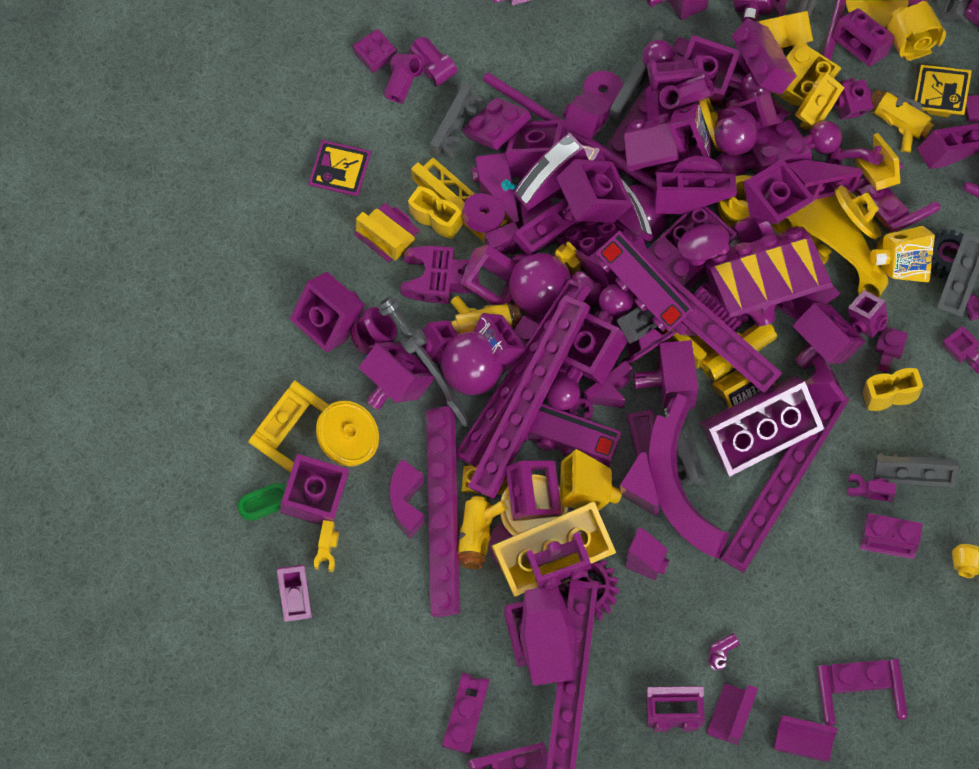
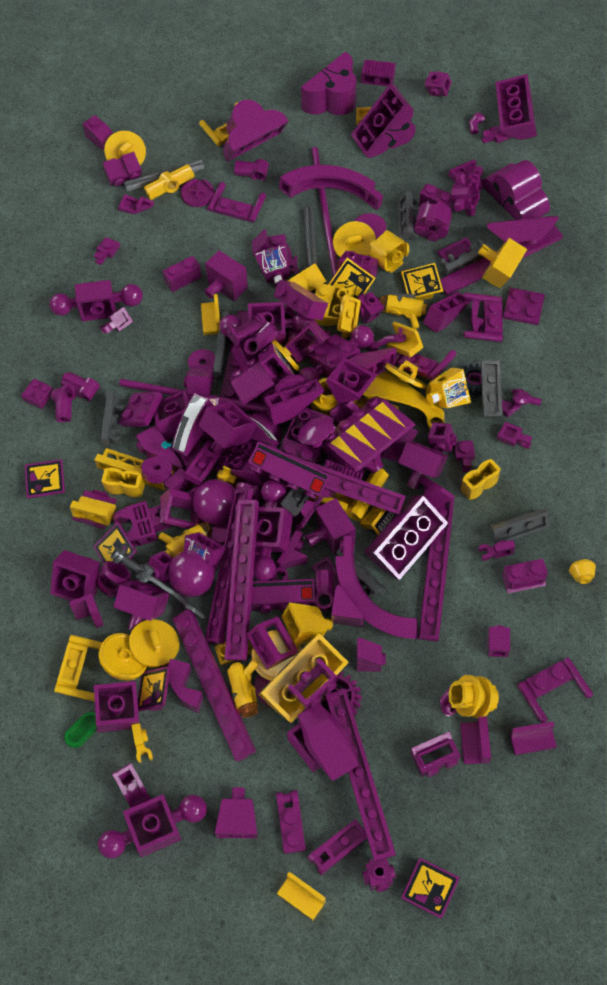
camera: 20 degrees left, 5 degrees down
magenta helmet [714,107,758,156] -> none
none -> magenta panel [69,594,104,628]
none -> piece [93,522,137,567]
none -> magenta brick [98,794,207,859]
none -> yellow shield [129,619,180,668]
none -> piece [137,666,171,712]
none -> yellow panel [201,294,220,335]
none -> magenta torso [215,787,258,839]
none -> magenta piece [315,570,334,611]
none -> piece [328,258,376,299]
none -> yellow piece [449,675,499,718]
none -> magenta brick [488,625,510,657]

